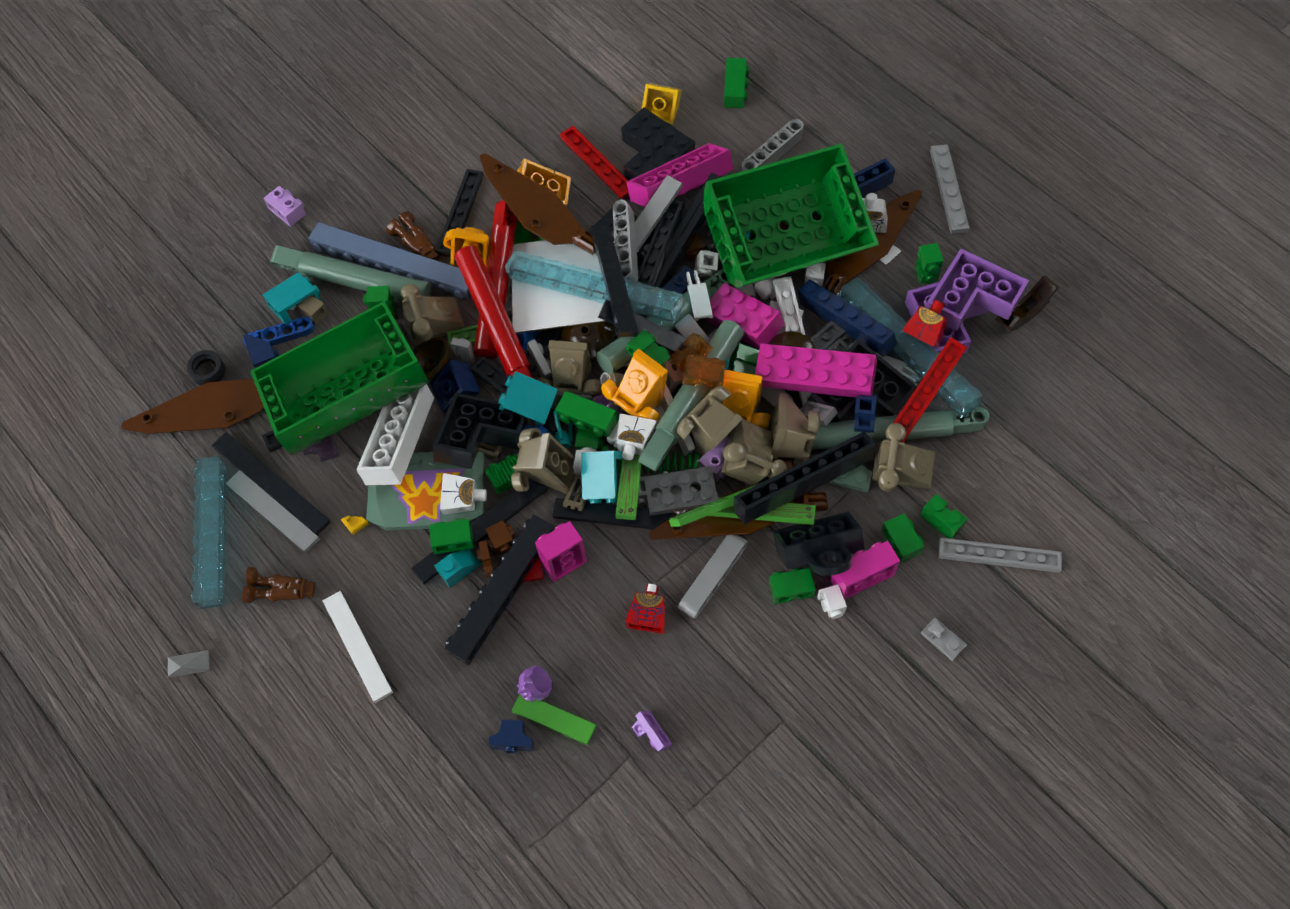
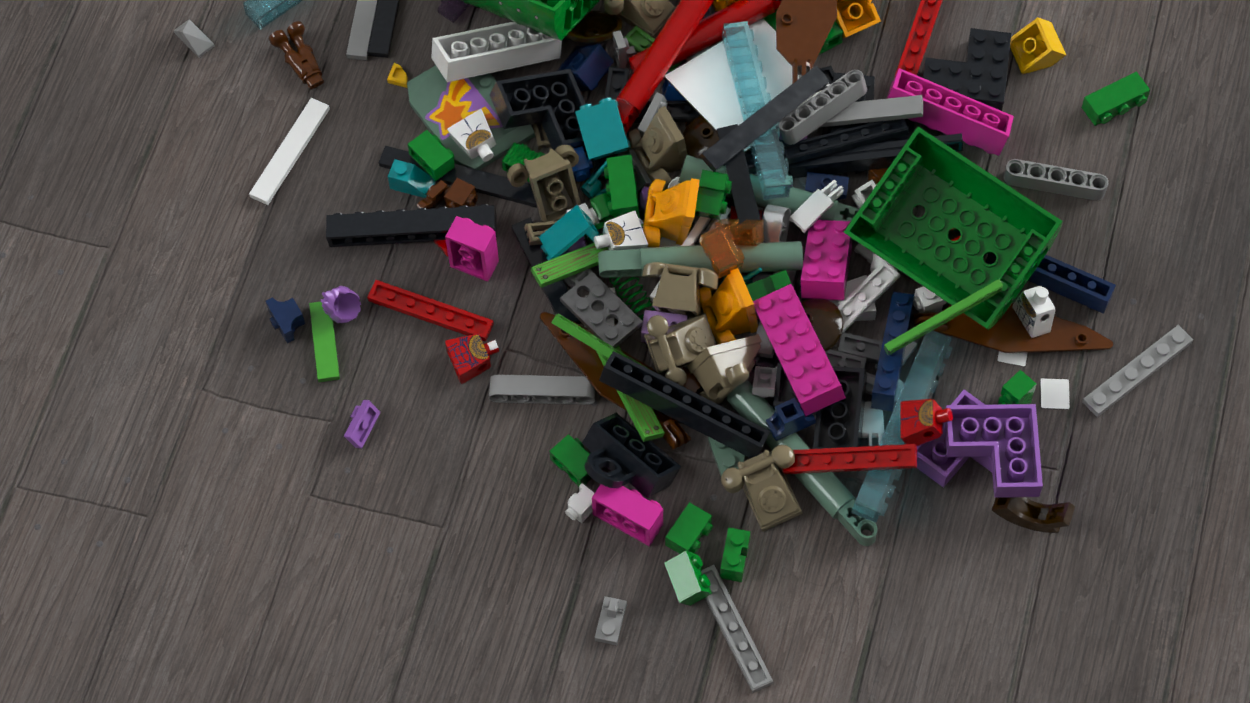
camera: 55 degrees right, 0 degrees up
none -> red plate [367,280,494,342]
none -> brick [664,551,712,606]
none -> bright green tile [884,279,1003,355]
none -> white sticker [1041,378,1070,409]

